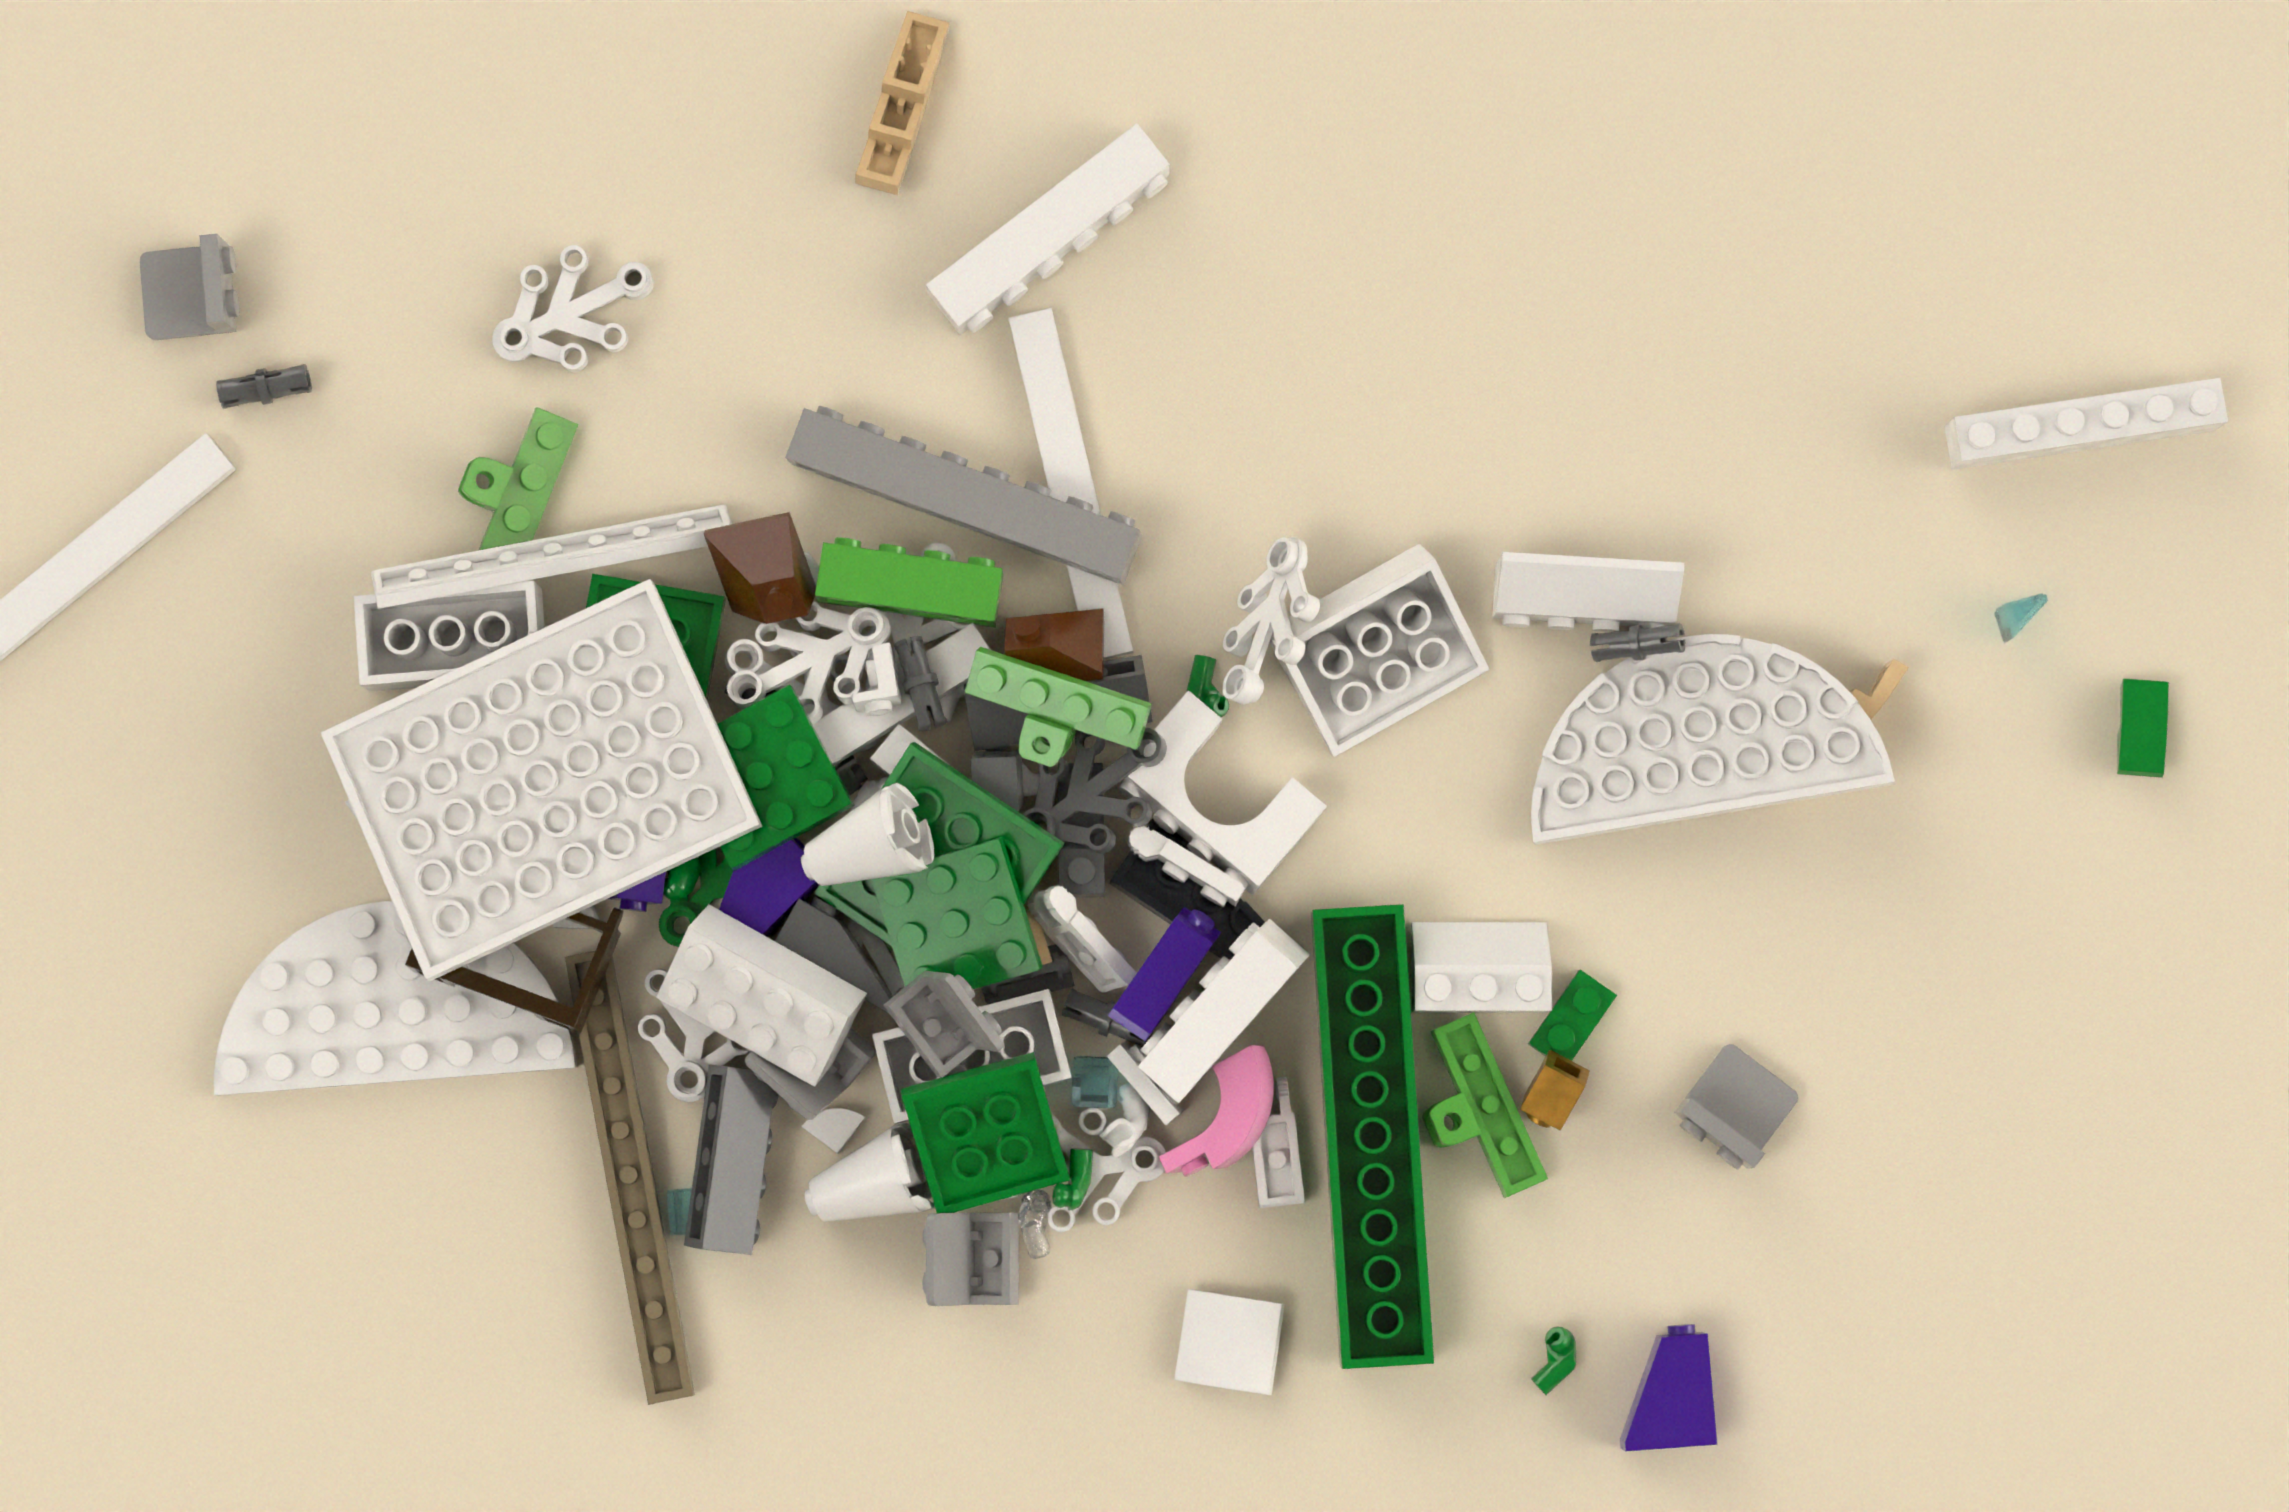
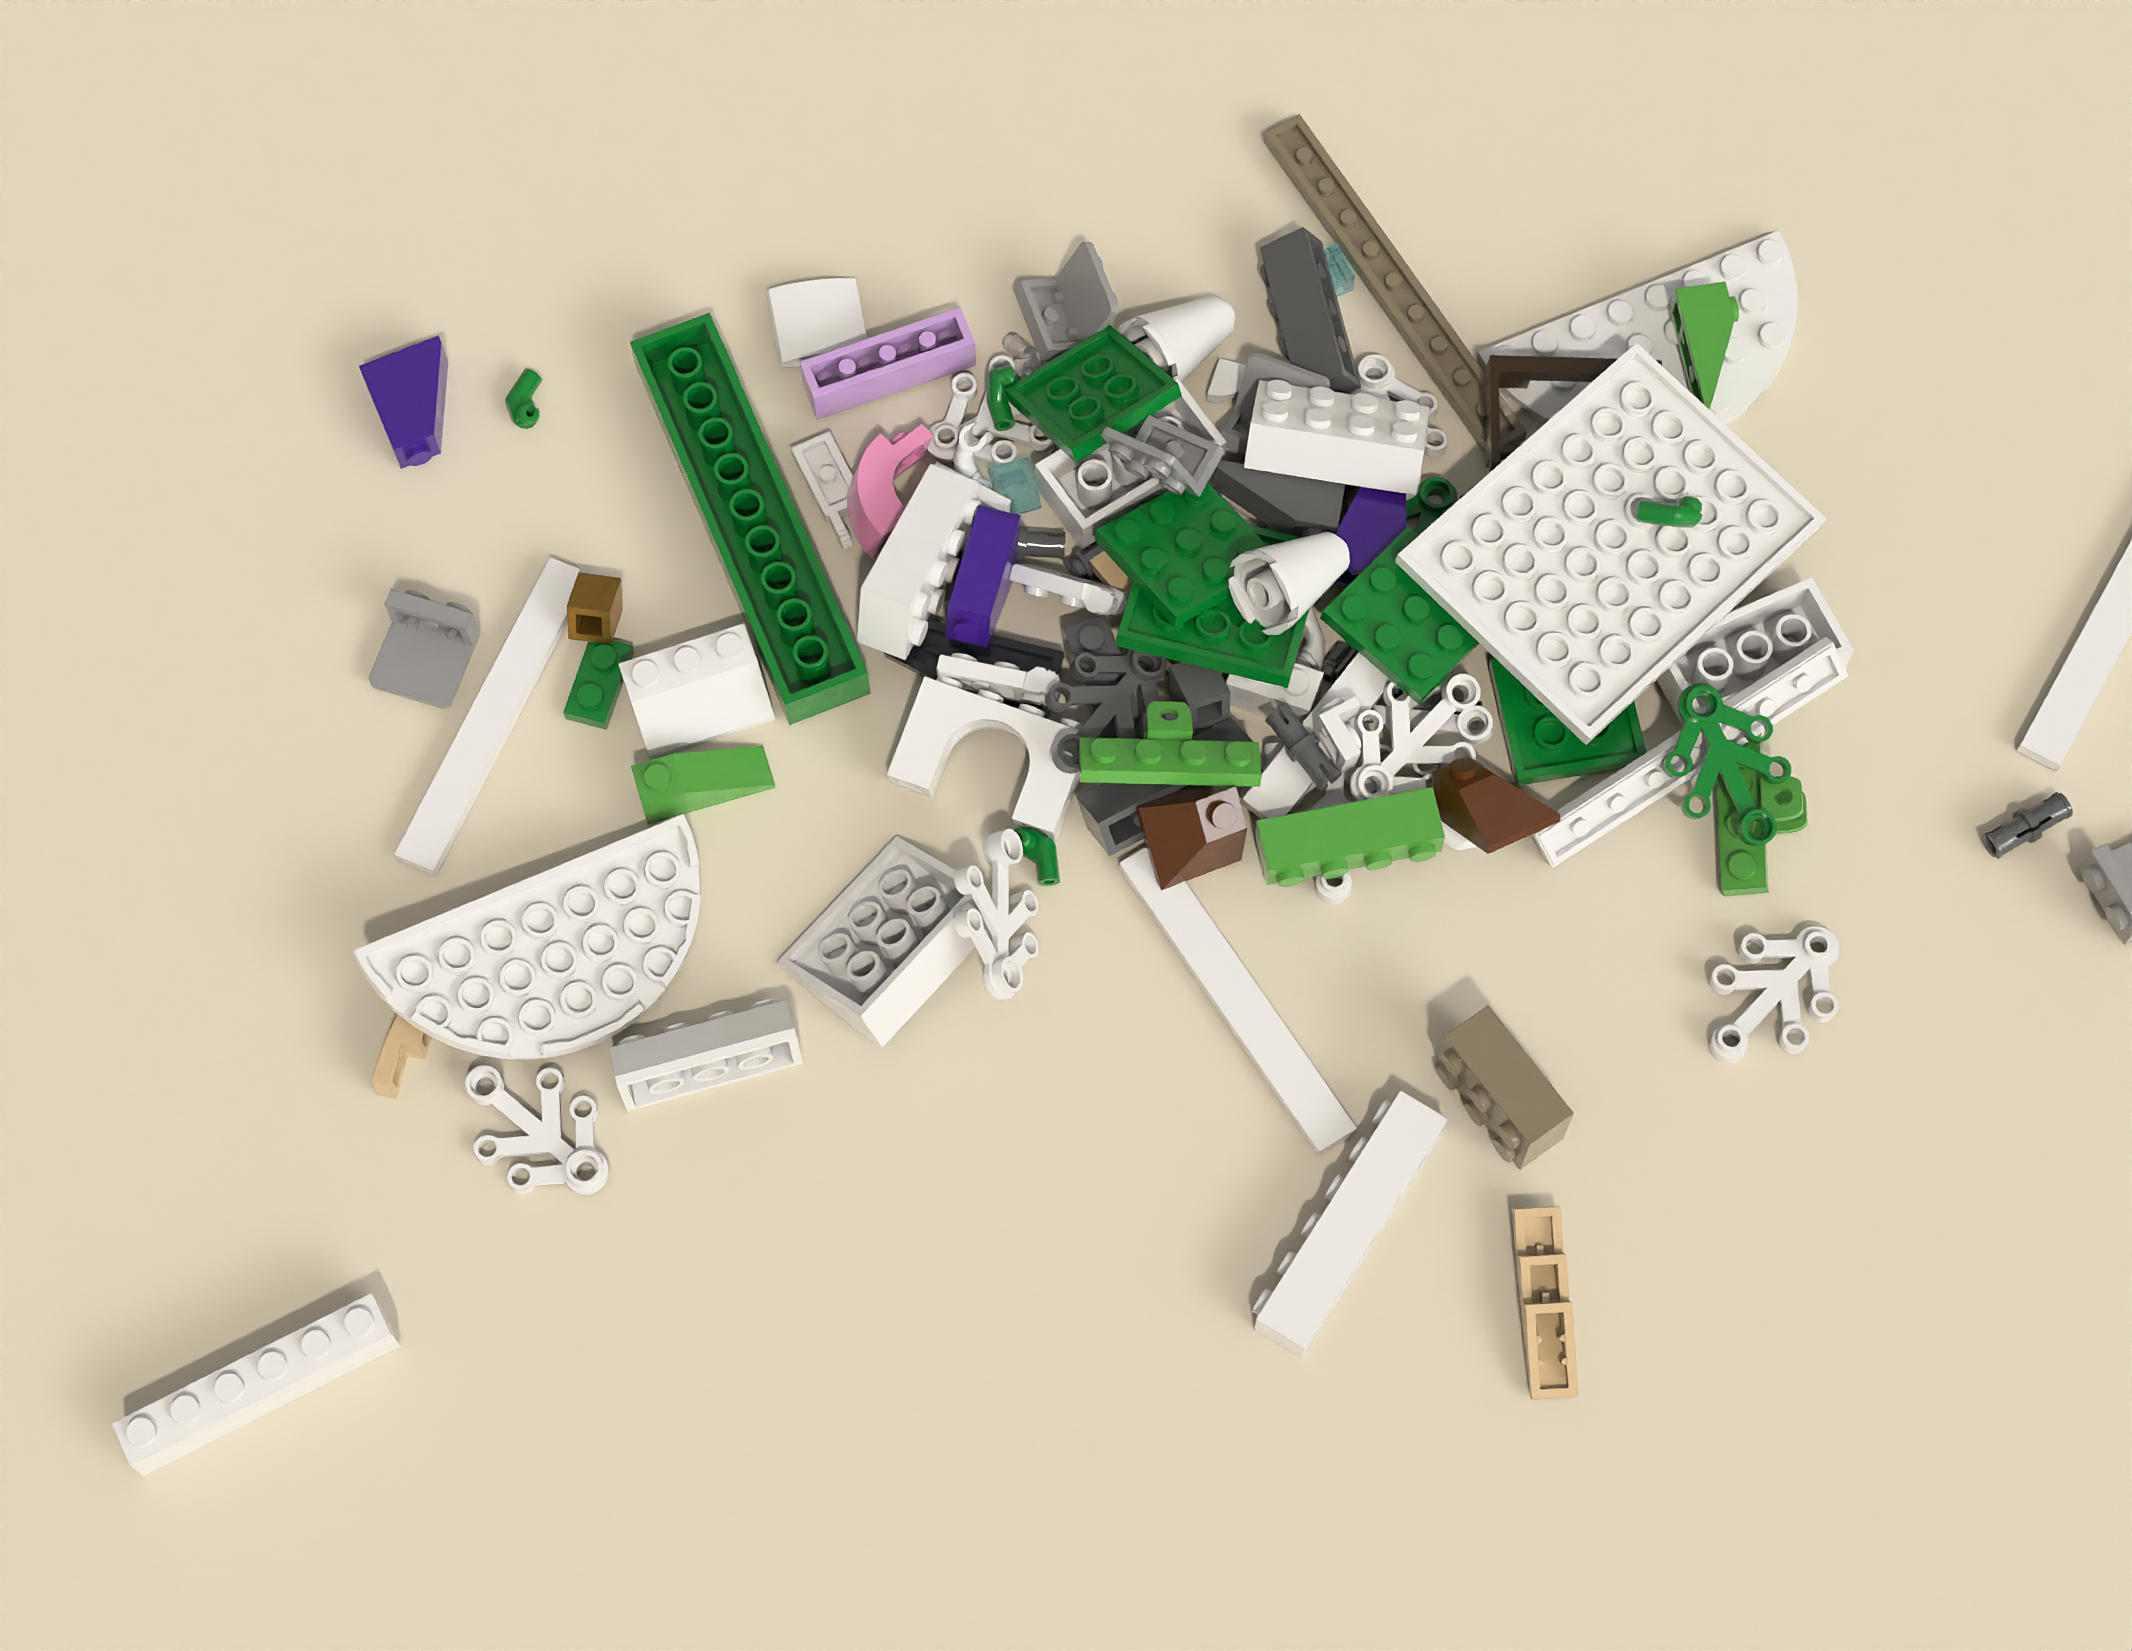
camera: 160 degrees right, 15 degrees down
light grey brick [785,406,1142,585] -> none
bright green plate [1422,1012,1548,1198] -> none
dark grey pin [1590,623,1686,662] -> none
clear light blue slope [1994,593,2048,643] -> none
green slope [2117,679,2169,778] -> none
none -> white tile [394,557,589,876]
none -> white plant [465,1065,609,1195]
none -> bright green slope [631,746,775,824]
none -> lavender brick [800,307,976,420]
none -> dark tan brick [1436,1005,1574,1170]
none -> green arm [1637,496,1702,528]
none -> green plant [1663,683,1791,847]
none -> bright green slope [1669,281,1739,409]

